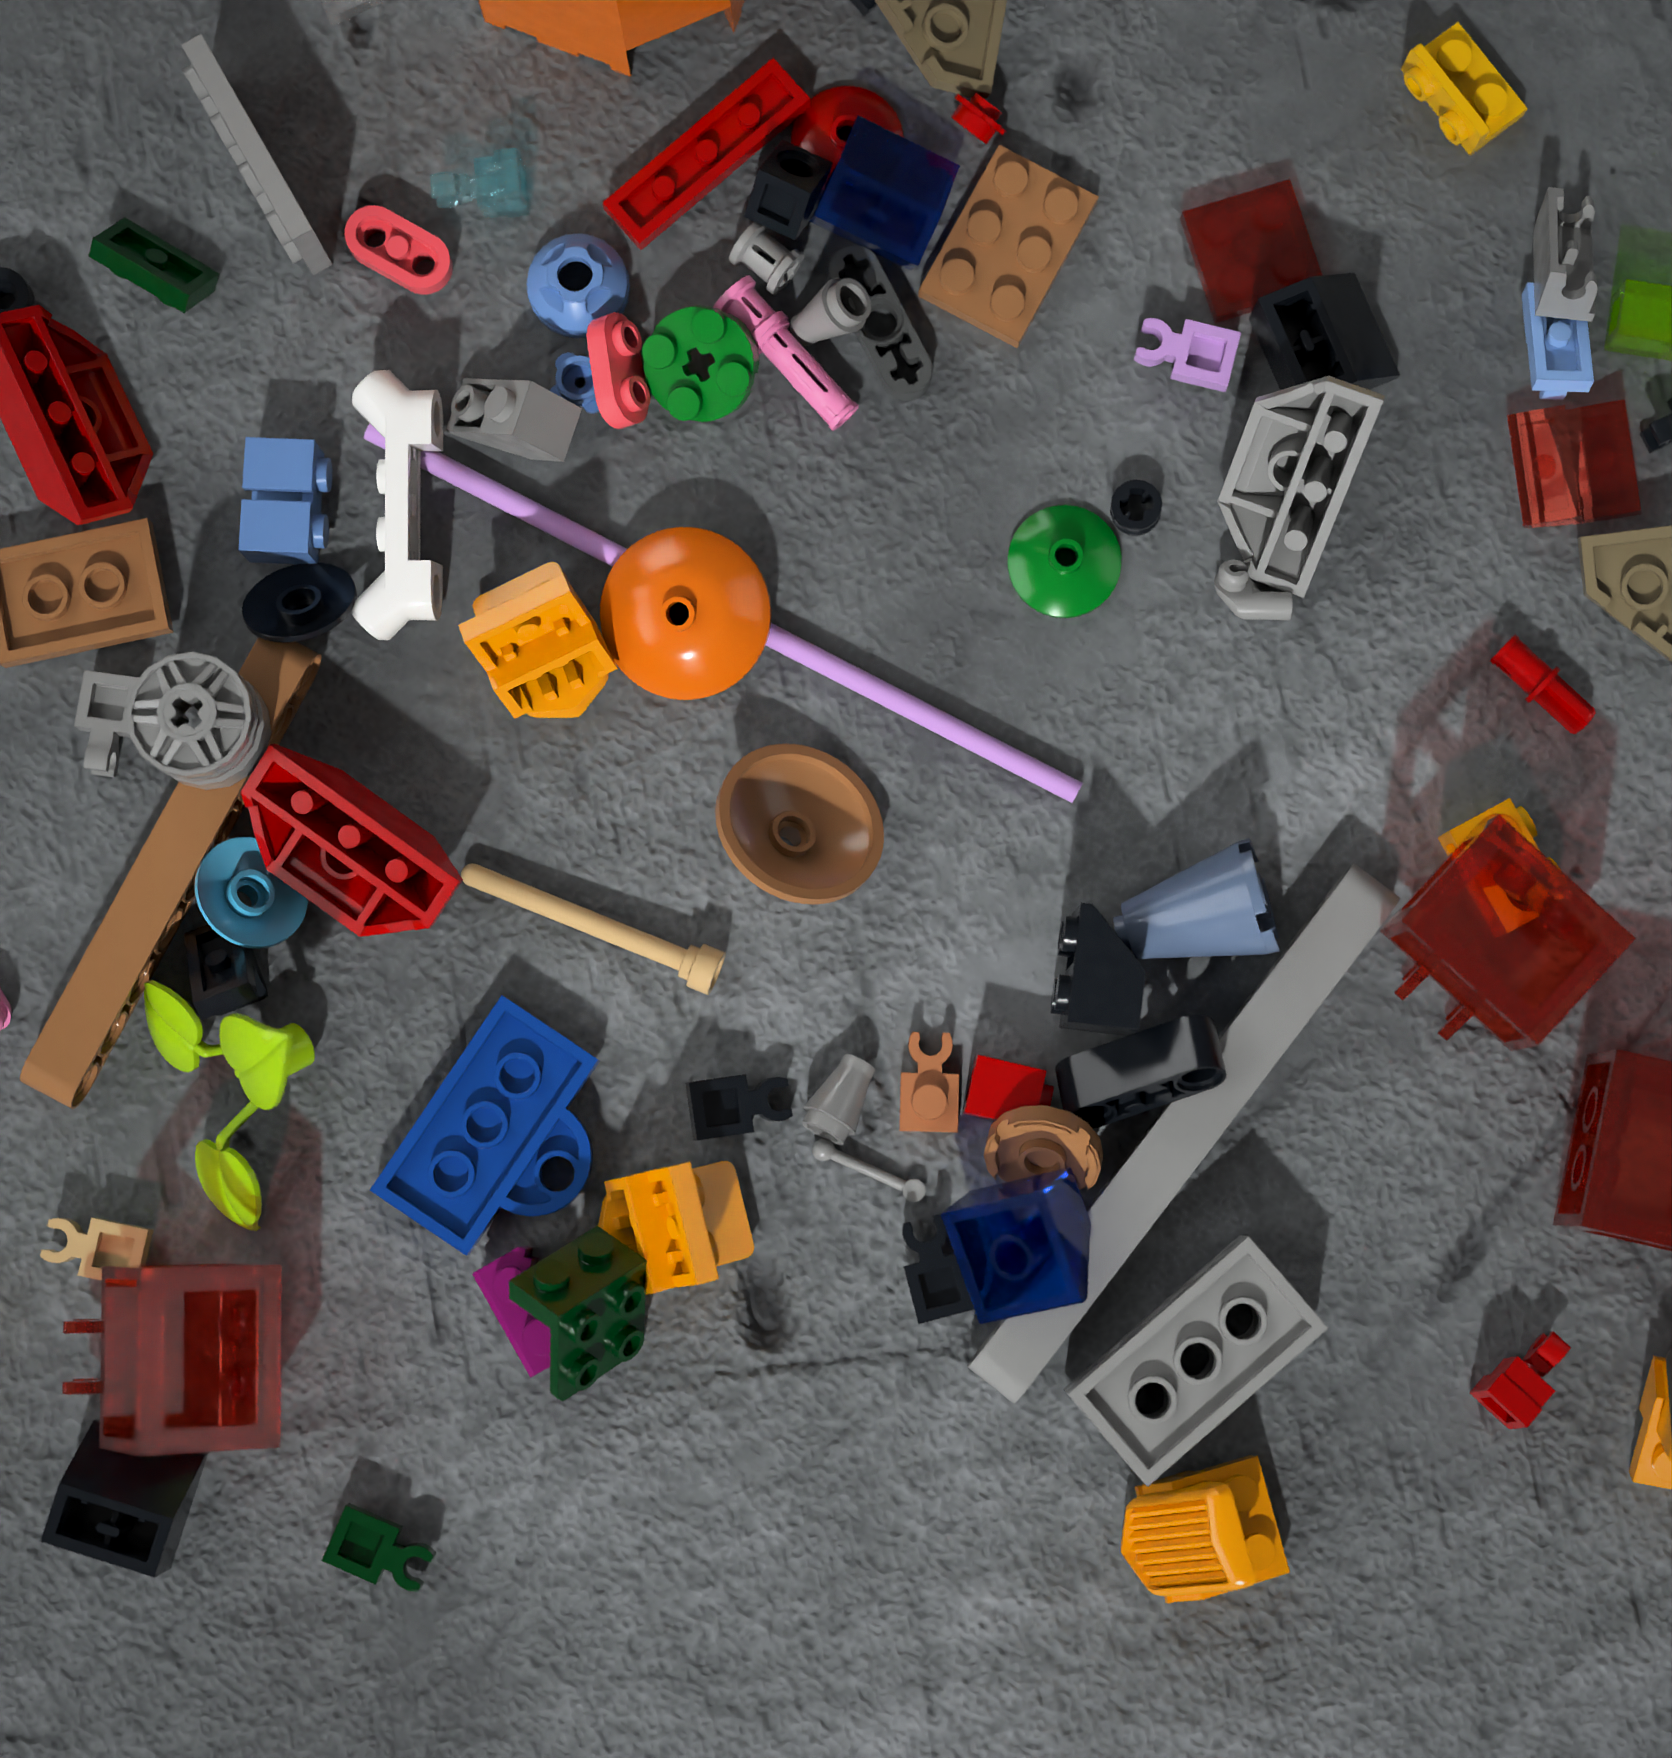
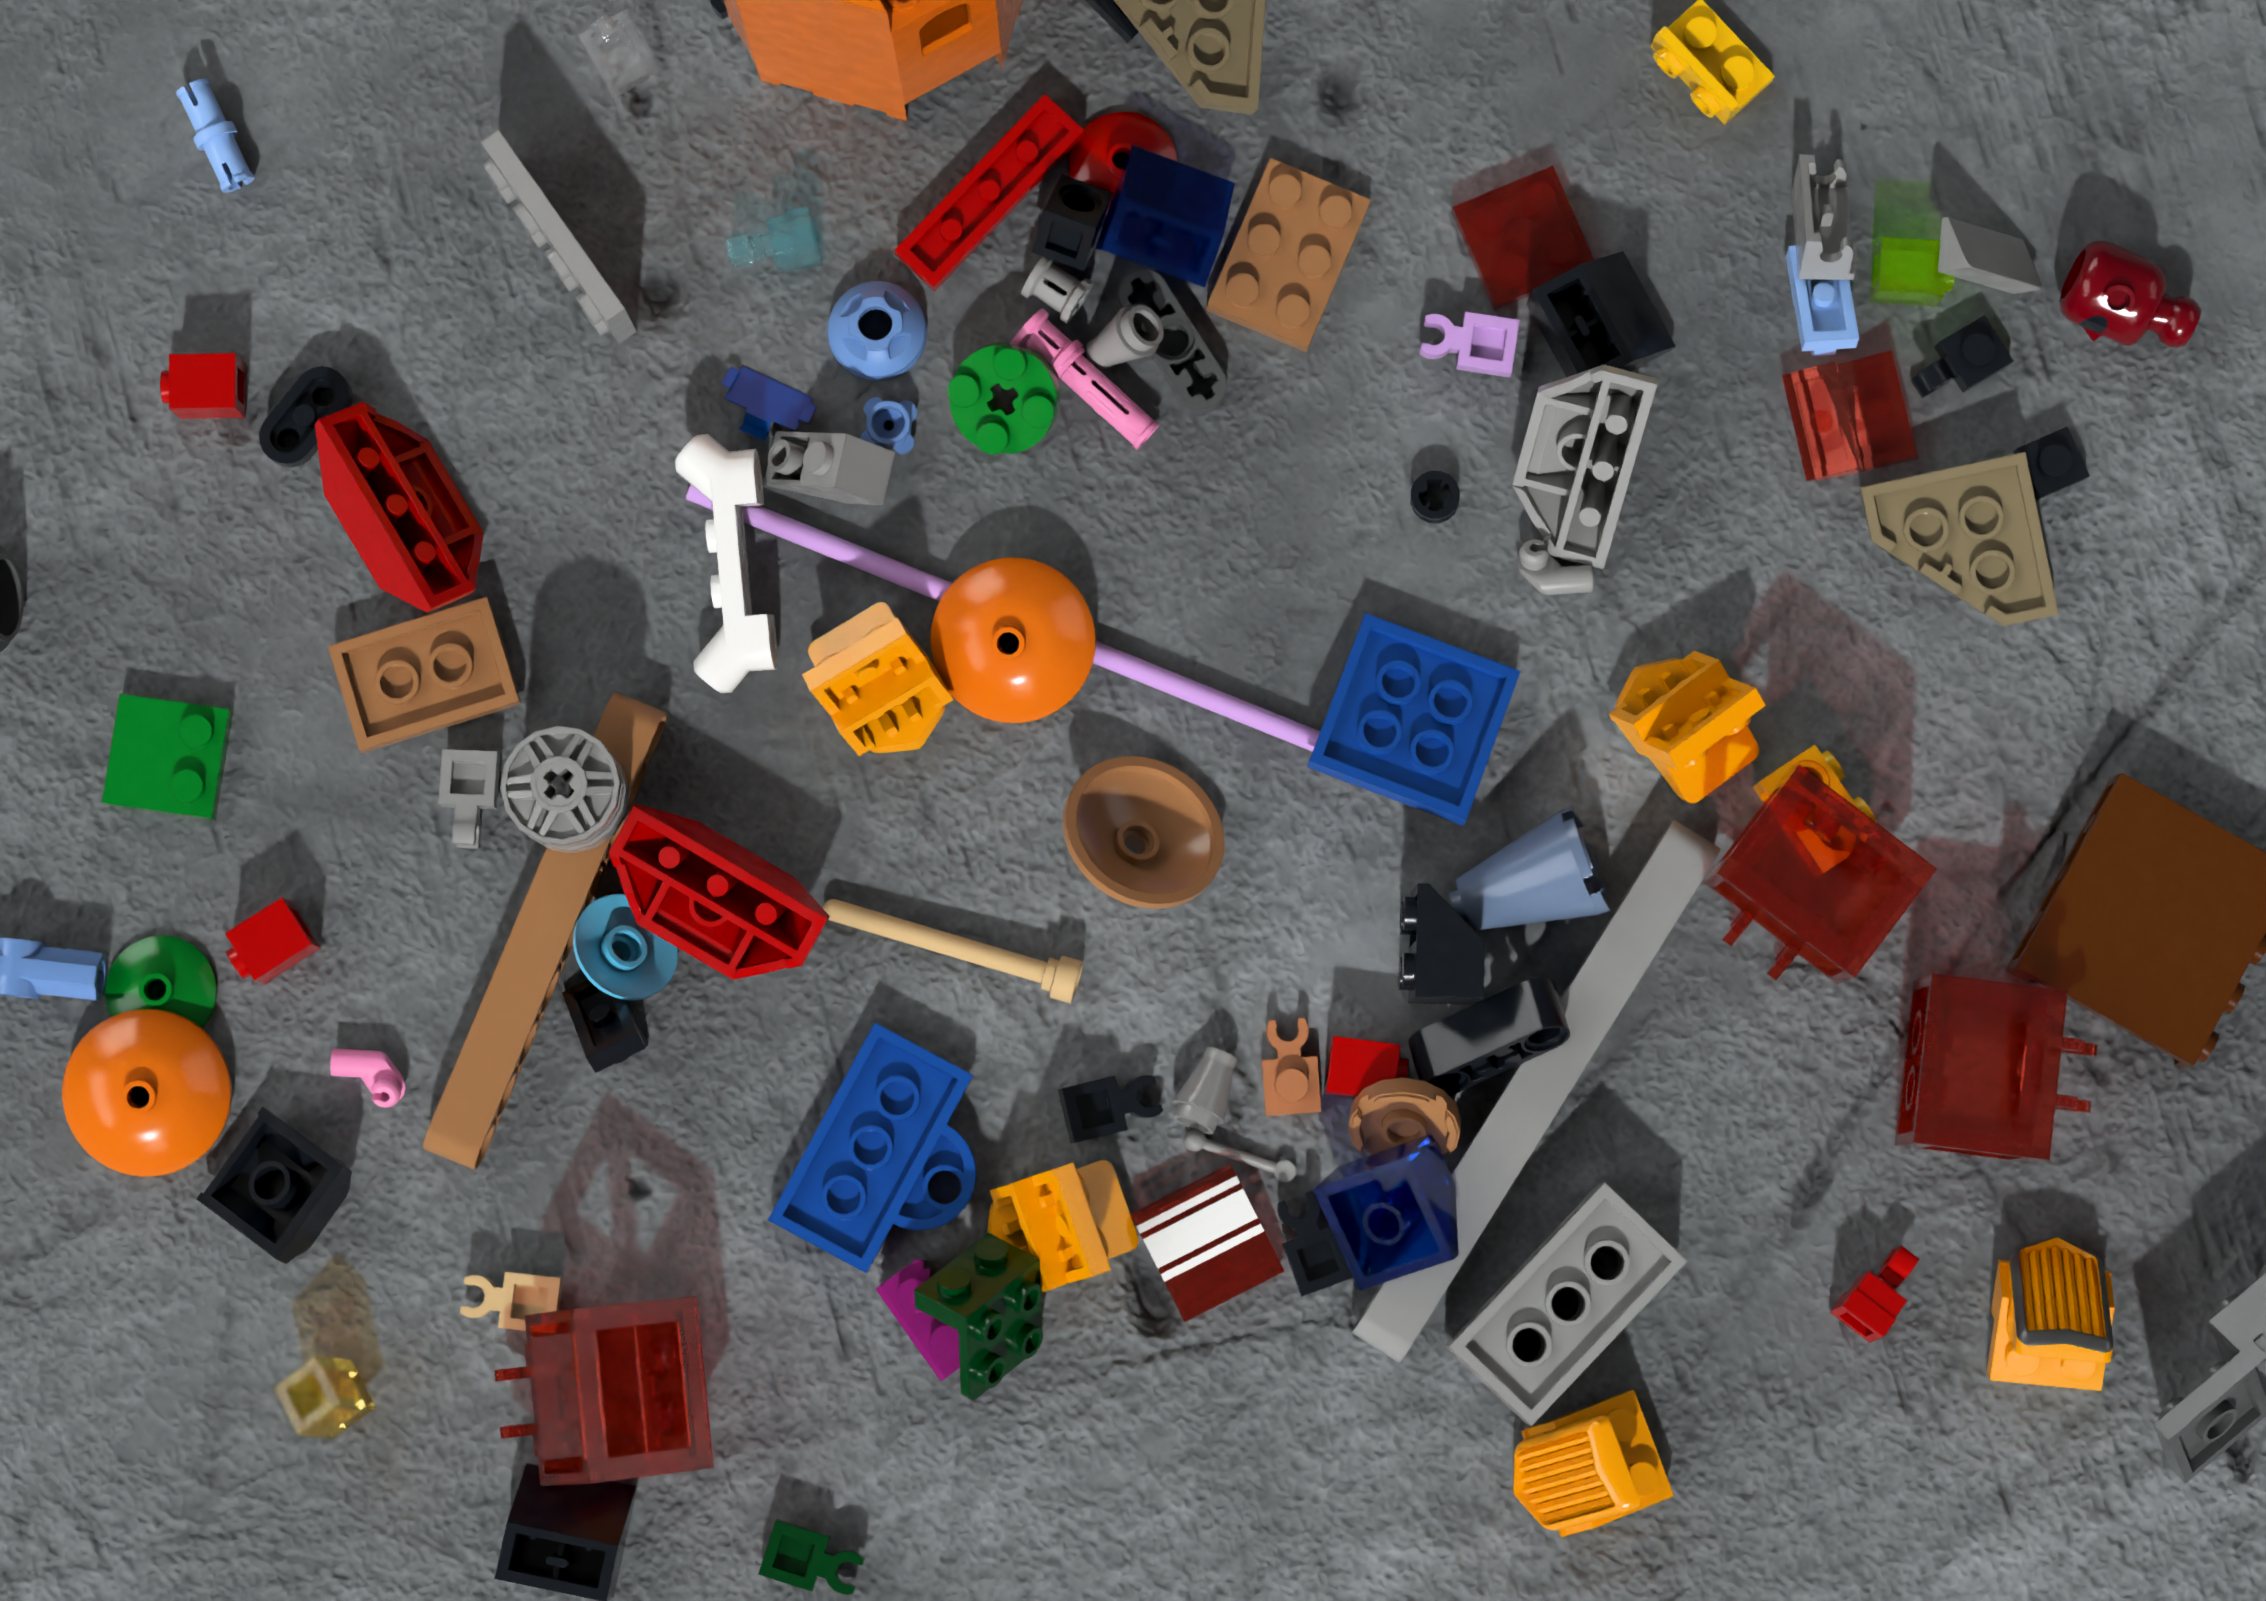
camera: 10 degrees left, 0 degrees up
dark green plate [88,217,220,313] -> none
lime plant [144,980,315,1231] -> none
medium blue piece [238,437,332,564] -> none
black dish [242,562,357,642] -> none
coral plate [344,205,453,295] -> none
coral plate [586,312,650,429] -> none
red plate [951,93,1006,145] -> none
green dish [1007,505,1122,618] -> none
red axle [1490,634,1596,734] -> none
none -> blue piece [722,365,817,441]
none -> slope [1130,1164,1284,1322]
none -> blue plate [1307,613,1521,826]
none -> light orange piece [1609,650,1766,803]

